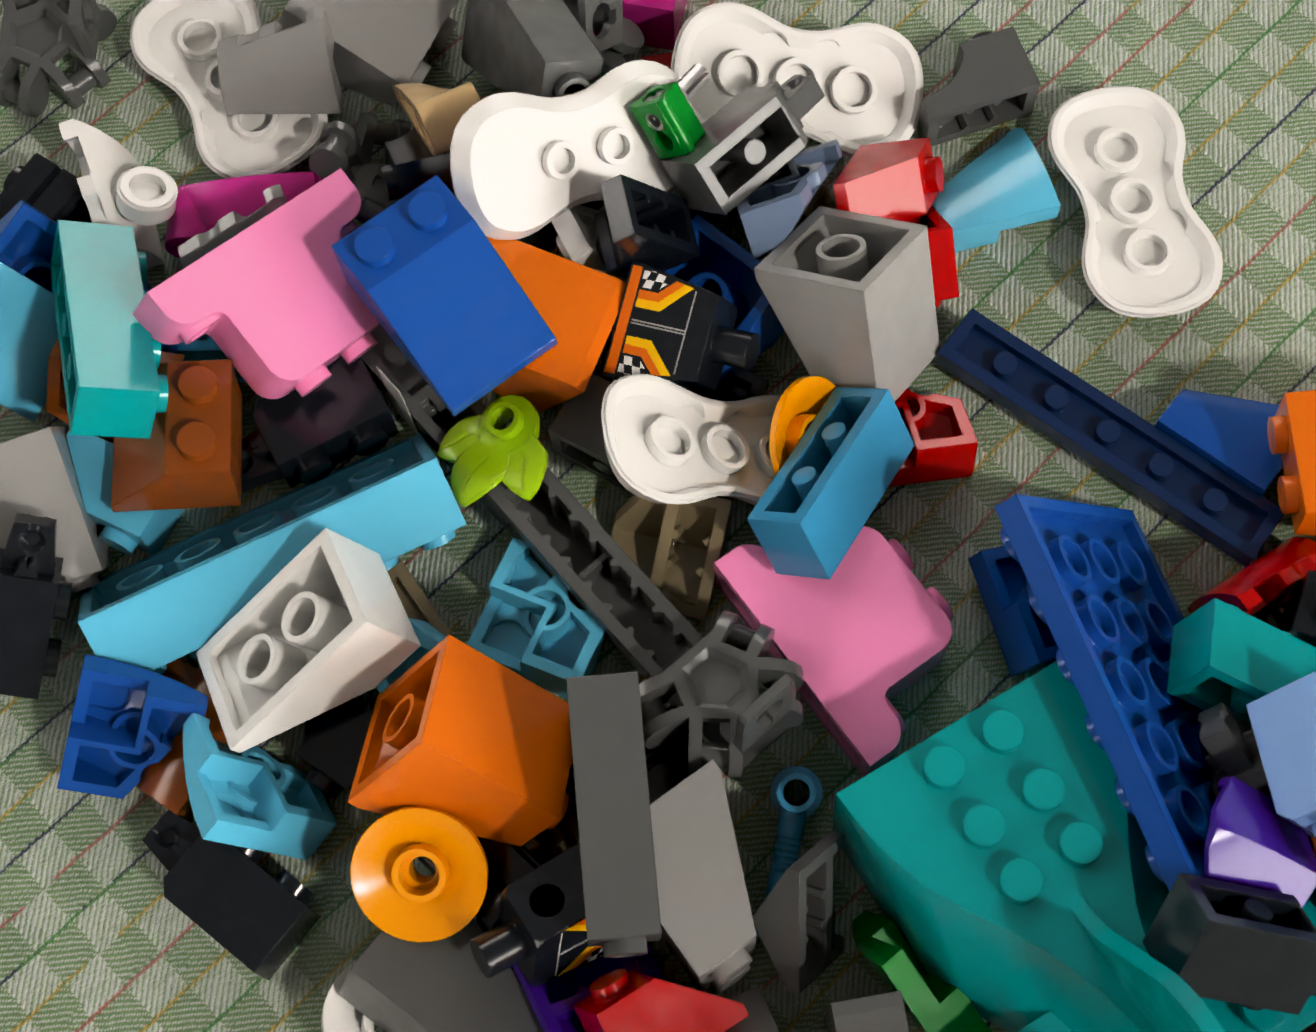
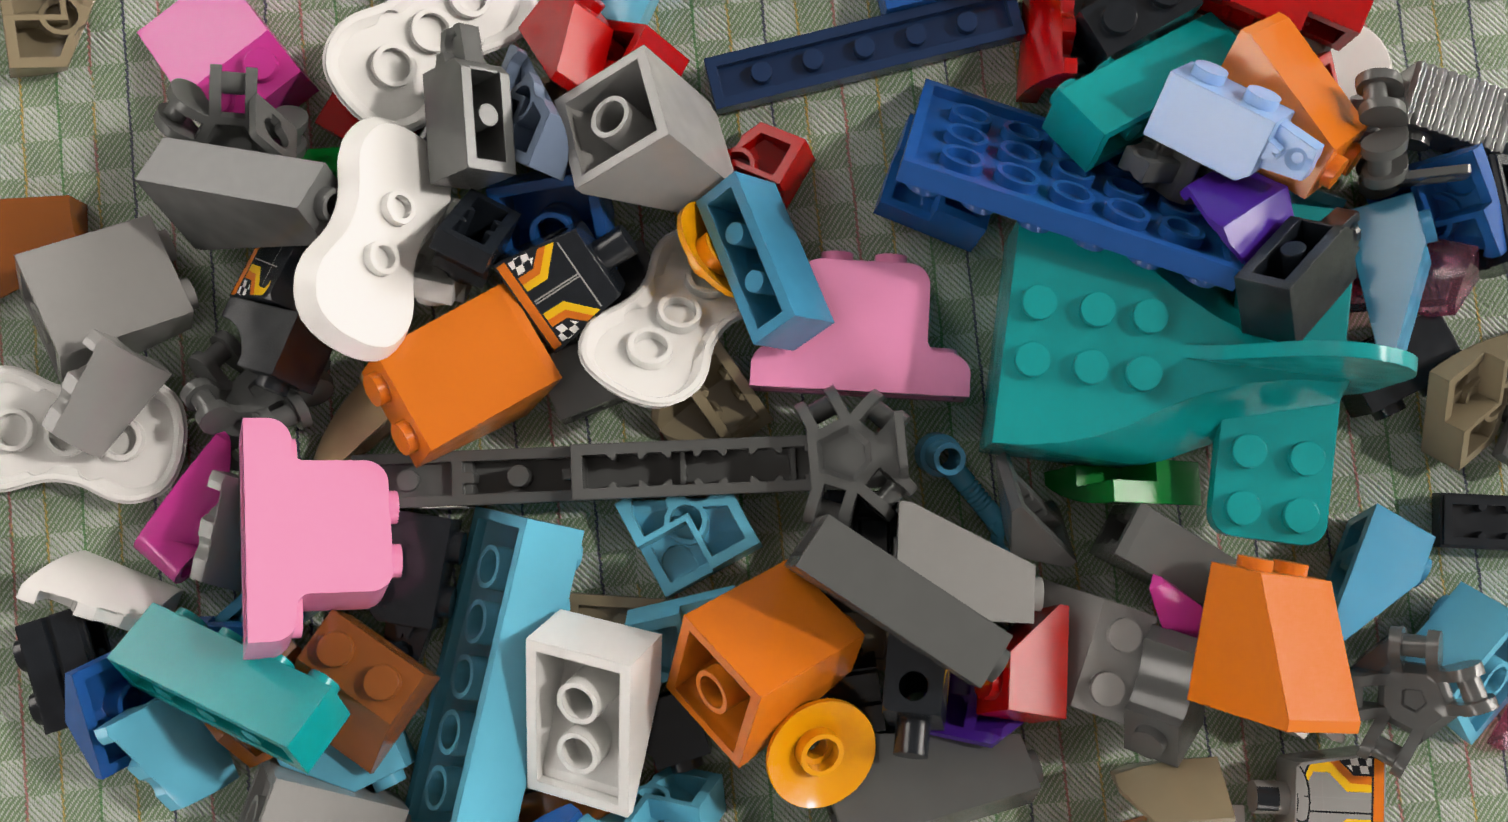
camera: 60 degrees left, 15 degrees up
white tile [115,166,178,225] -> none
blue slope [331,175,557,416] -> none
tan piece [392,81,481,156] -> none
lime plate [437,395,548,507] -> none
green piece [629,64,709,159] -> none

